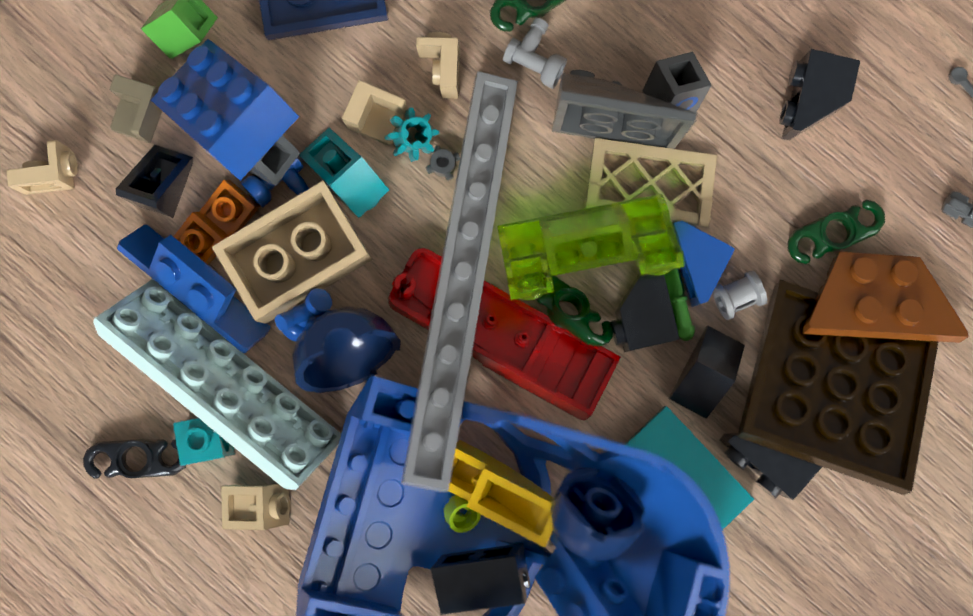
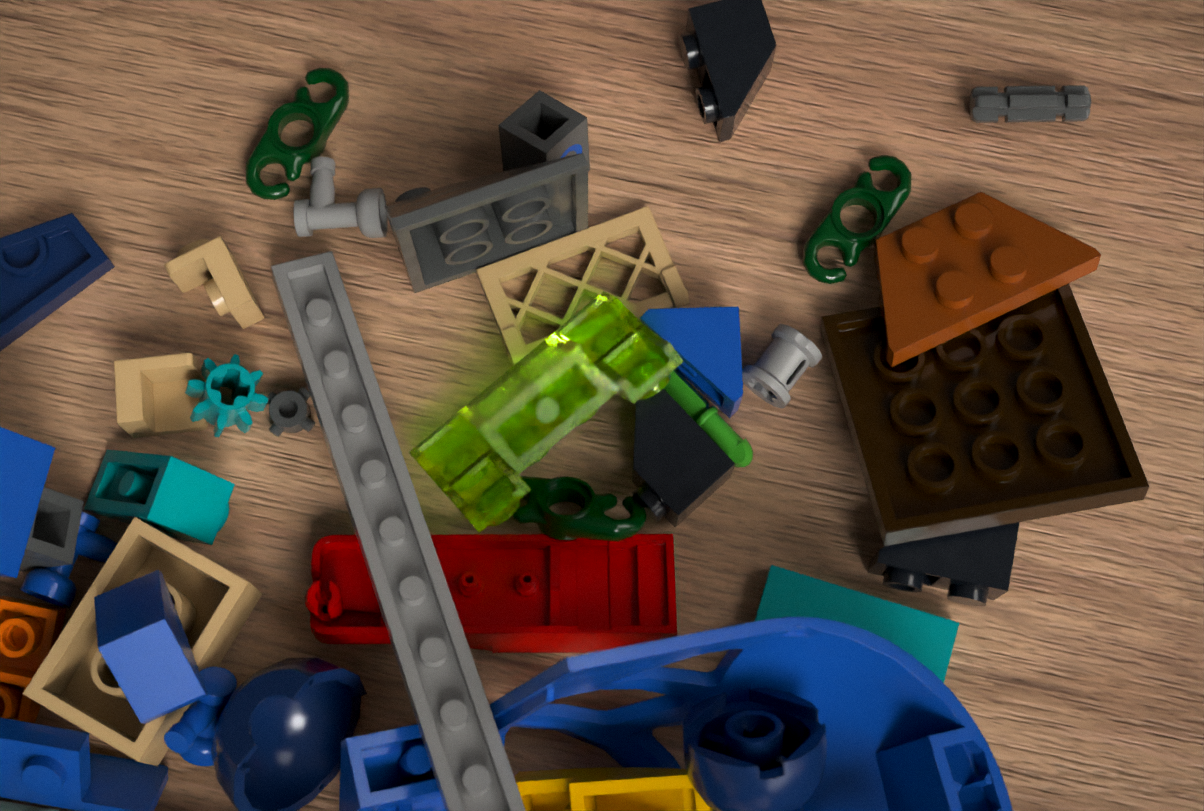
camera: 30 degrees left, 10 degrees down
black slope [668,326,745,419] -> none
none -> blue slope [94,569,209,724]

